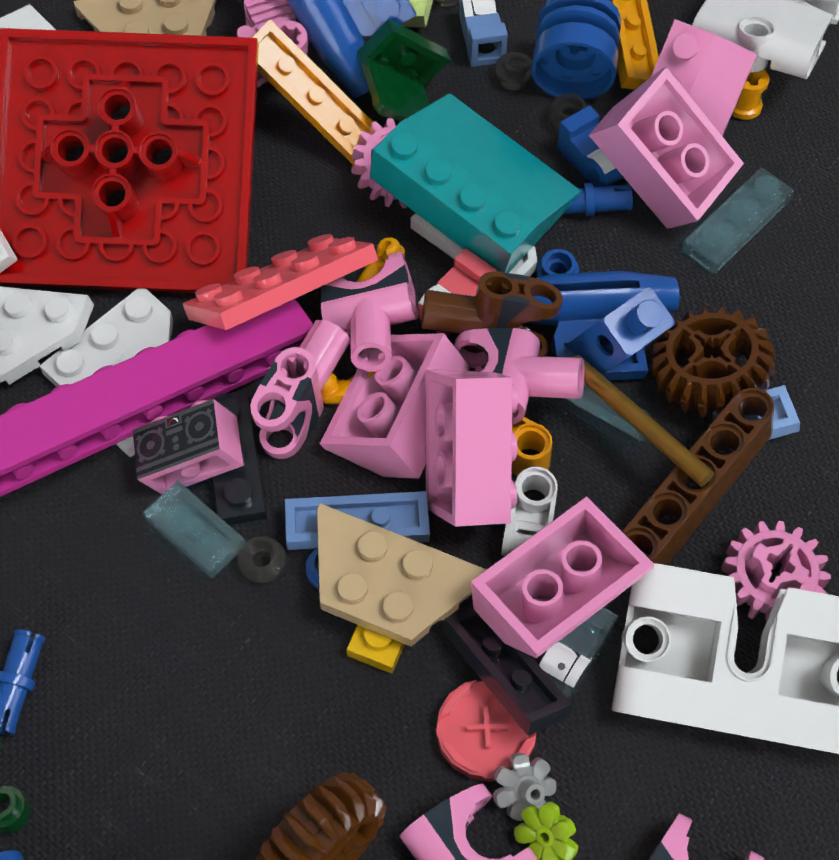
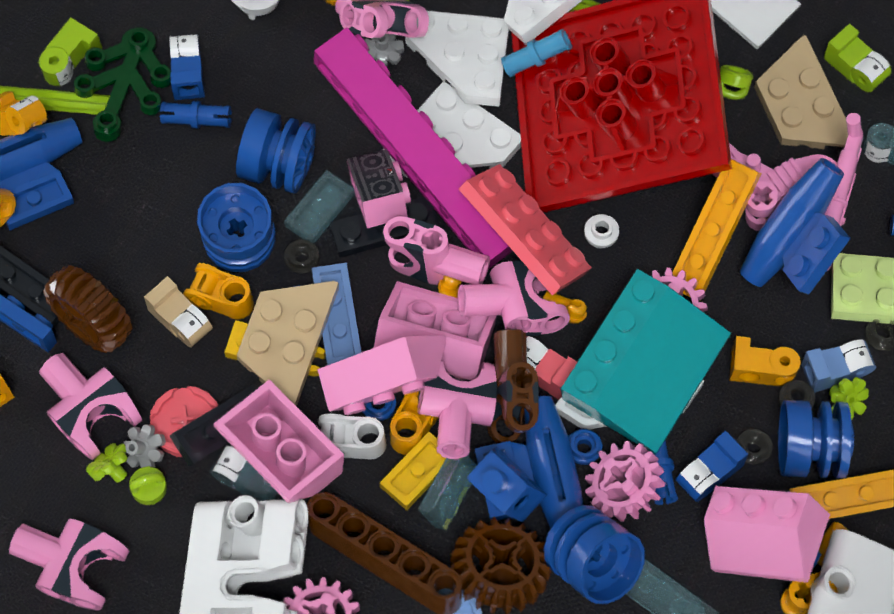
camera: 85 degrees right, 5 degrees up
dark green bracket [357,19,451,122] -> none
pearl gold bar [573,355,714,487] -> none
bright pink slope [589,67,744,229] -> none
none -> lime tile [129,467,167,505]
none -> tan leg [144,276,213,348]
none -> light orange piece [183,263,254,320]
none -> blue wheel [197,183,276,272]
none -> blue wheel [236,108,316,193]
none -> yellow plate [380,432,456,510]
none -> dark azure pin [501,29,572,77]
none -> blue wheel [544,505,645,604]
none -> white plate [584,214,619,249]
none -> bright pink gear [585,441,665,522]
none -> light orange leg [729,336,801,386]
none -> lime plant [829,377,869,420]

